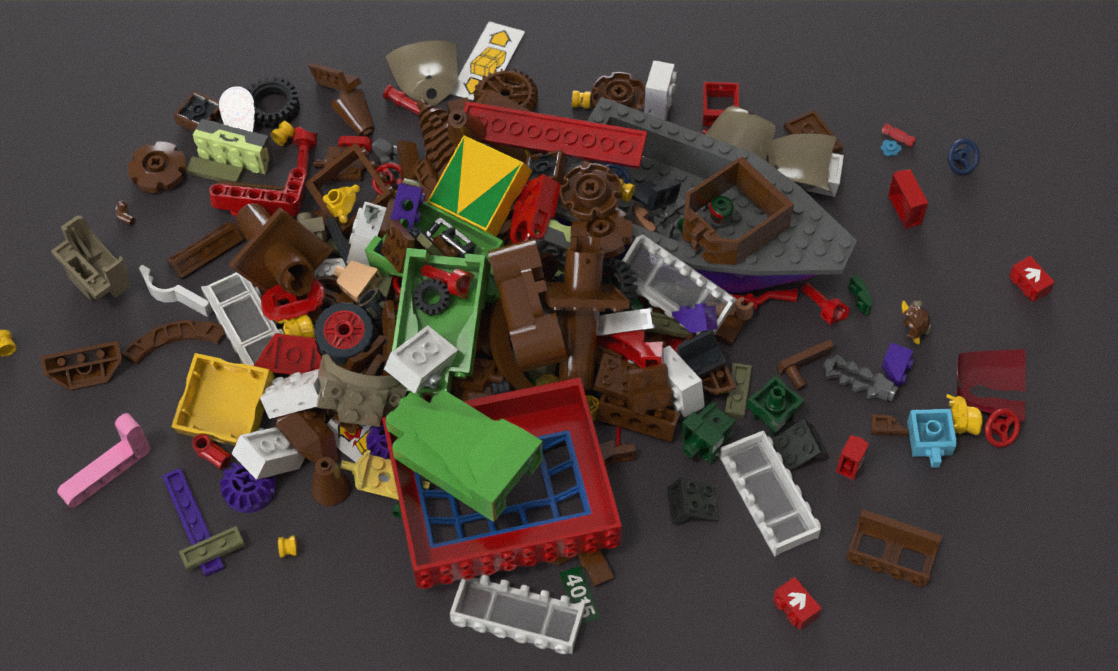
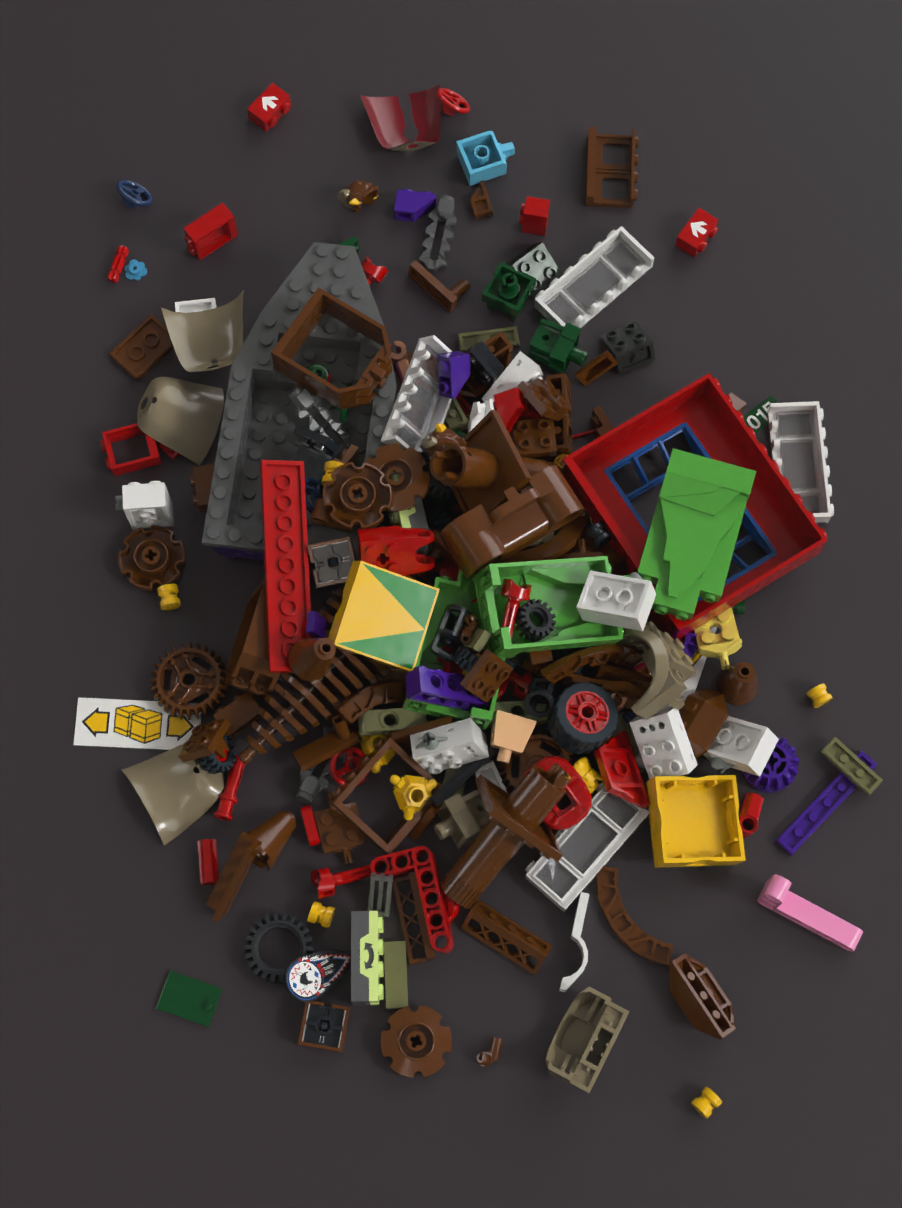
camera: 110 degrees left, 15 degrees up
yellow hair [946,394,983,436] -> none
none -> dark green container [155,970,223,1027]
none -> reddish brown plate [178,718,236,774]
none -> red axle [198,839,219,885]
none -> dark purple tile [306,611,327,638]
none -> flat silver tile [368,872,393,917]
none -> reddish brown hair [421,423,467,460]
none -> reddish brown slope [574,350,618,387]

